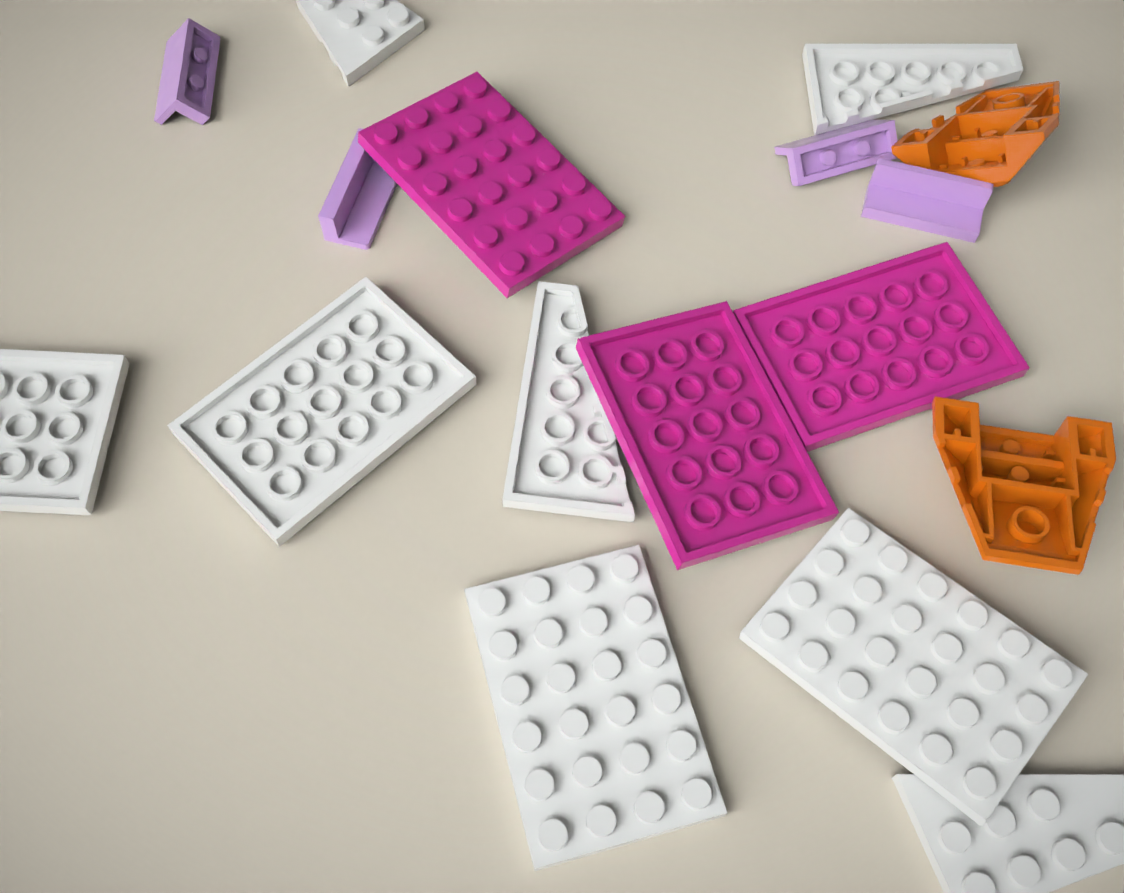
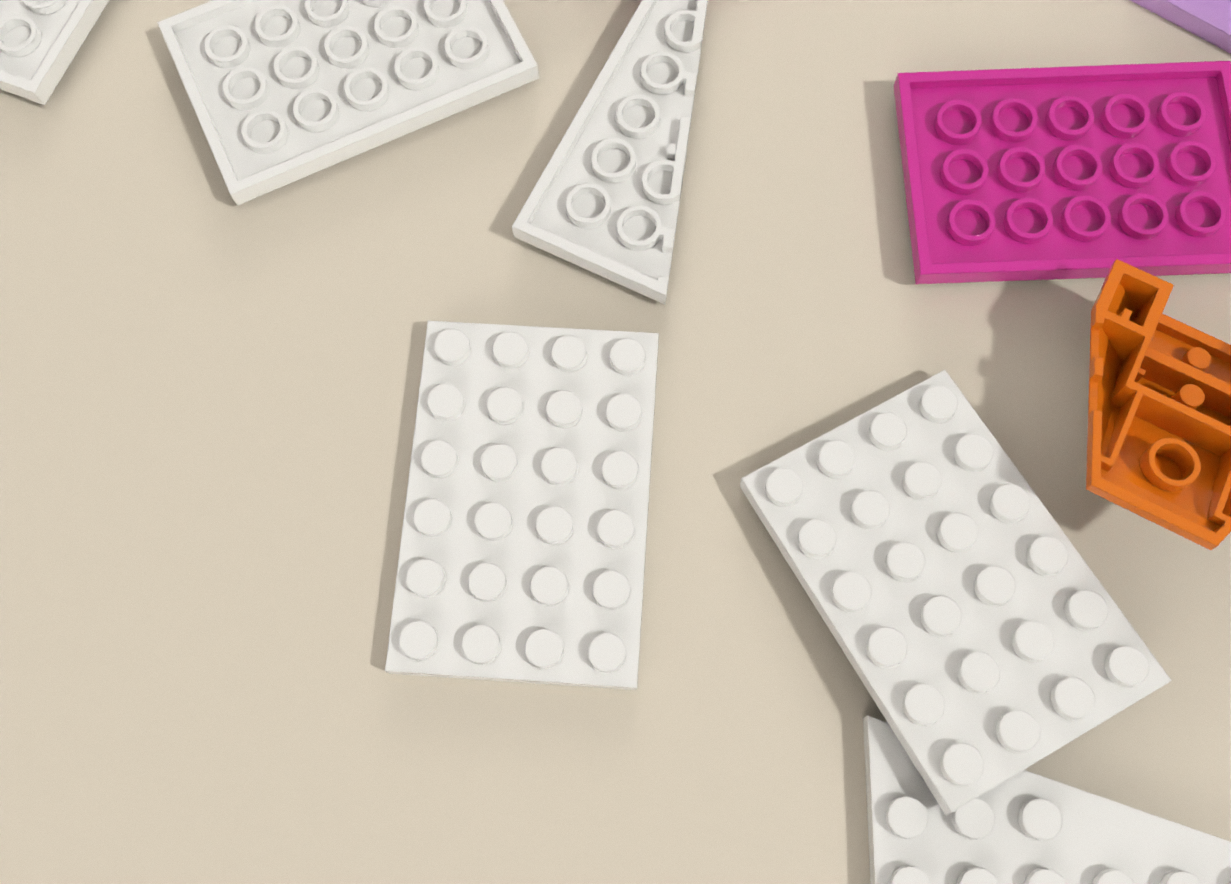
camera: 25 degrees right, 10 degrees up
dark pink plate [575,301,839,571] -> none

